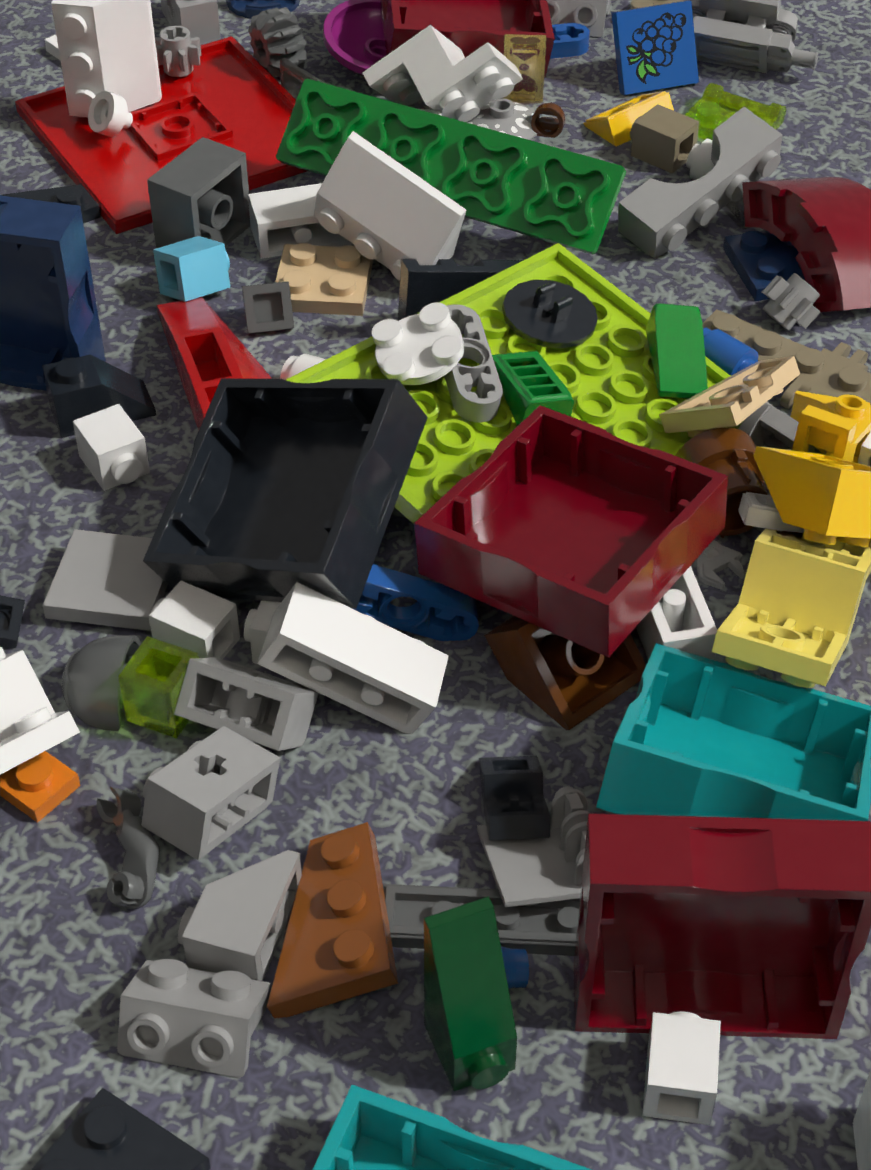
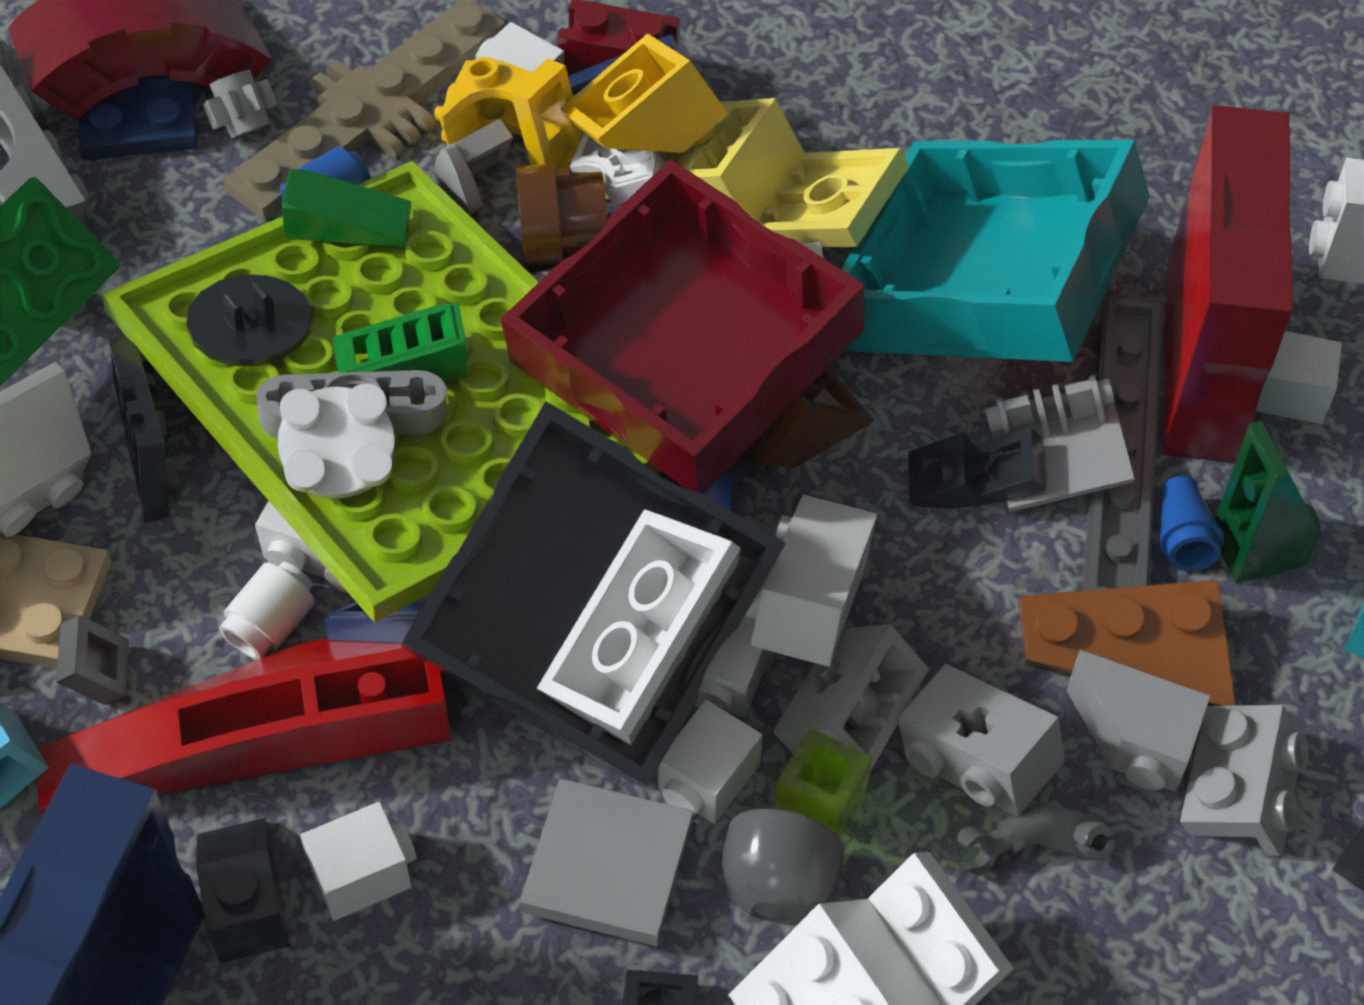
camera: 85 degrees left, 10 degrees up
tan wing [659,356,800,437] -> none
none -> white slope [537,509,741,745]

